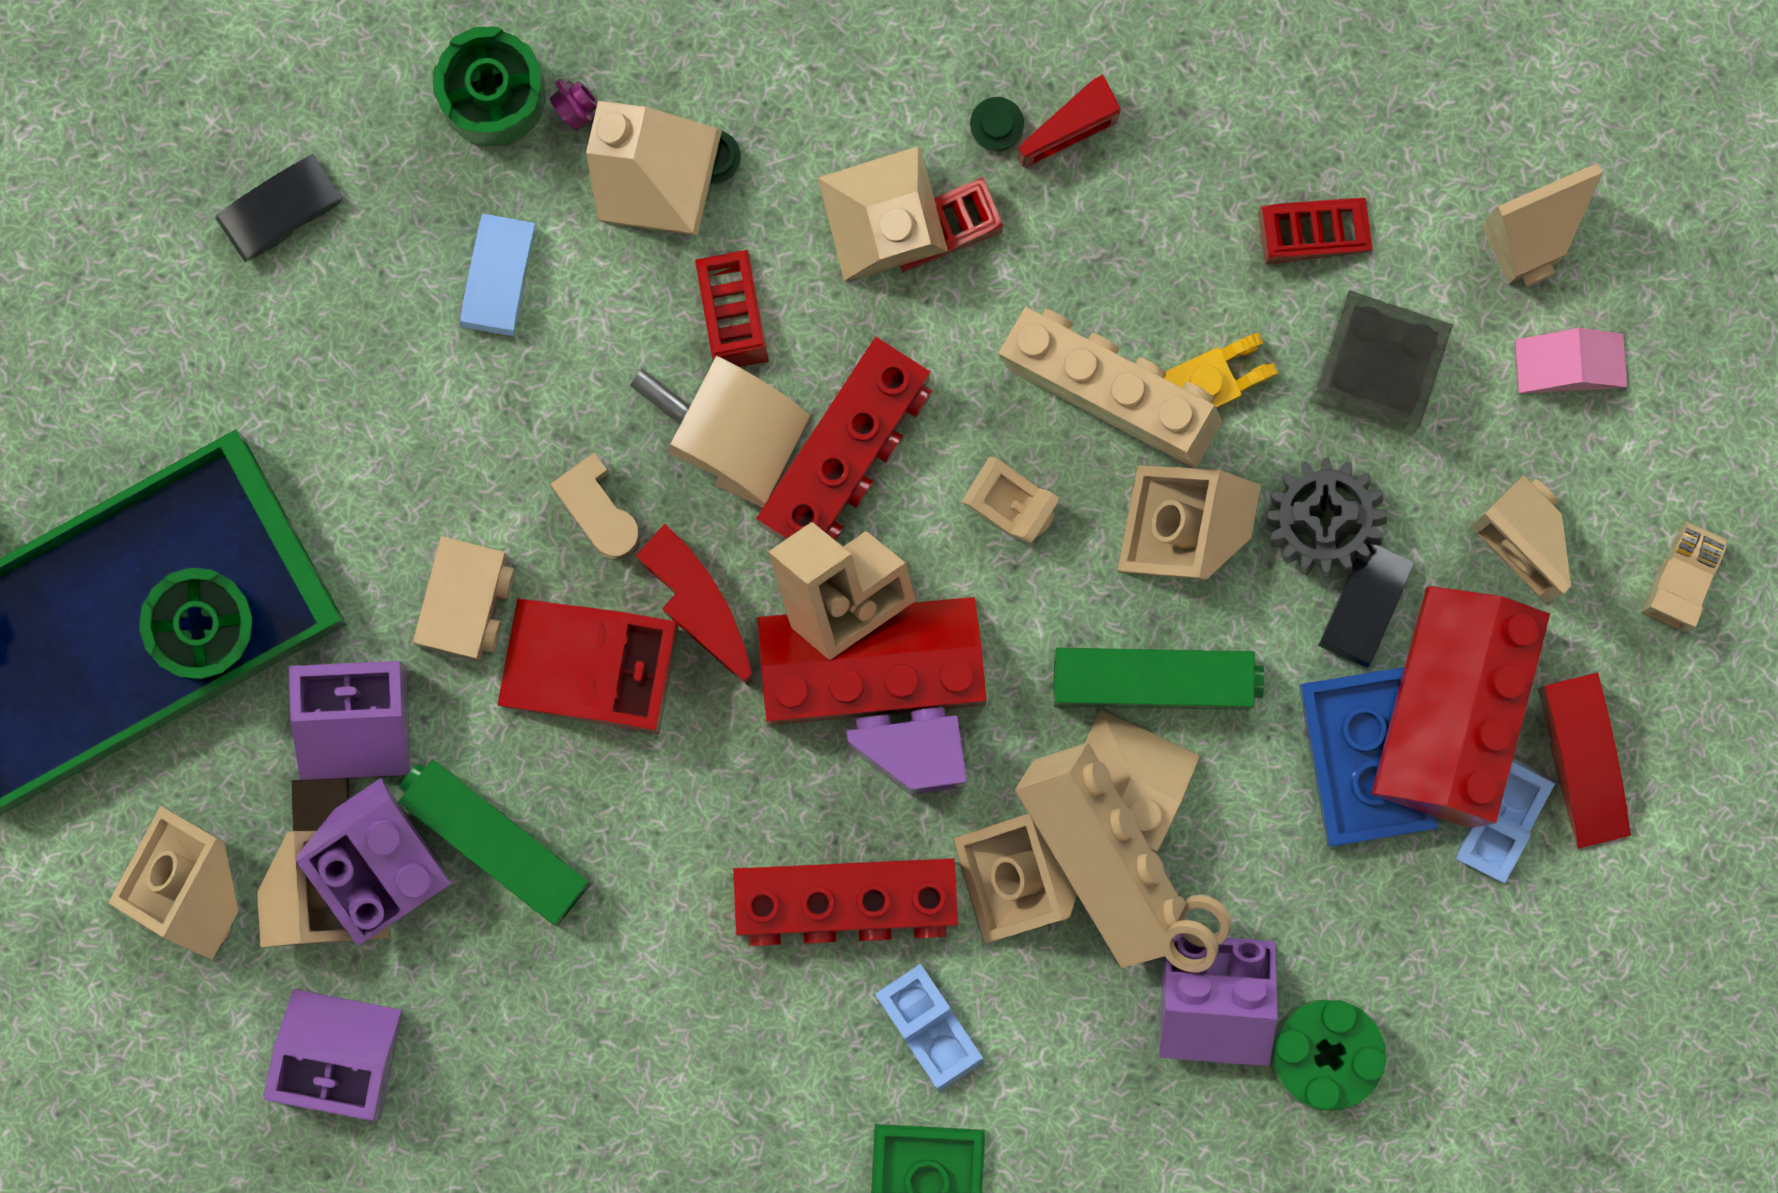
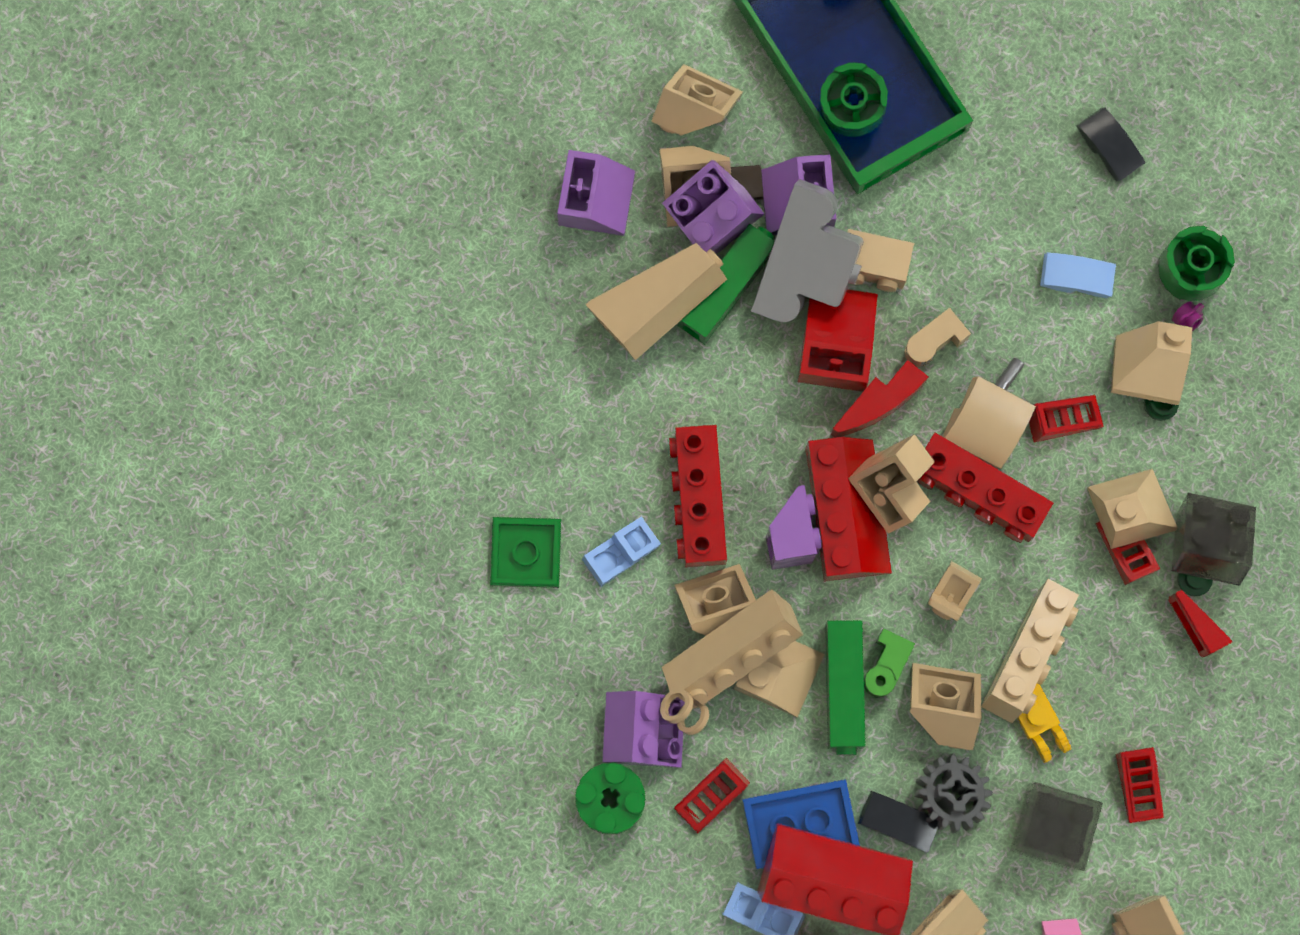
camera: 90 degrees right, 5 degrees down
none -> tan slope [586,243,727,360]
none -> red slope [674,757,750,834]
none -> light grey brick [751,179,864,322]
none -> bright green leg [864,628,915,698]
none -> clear smoke brick [1171,493,1256,586]

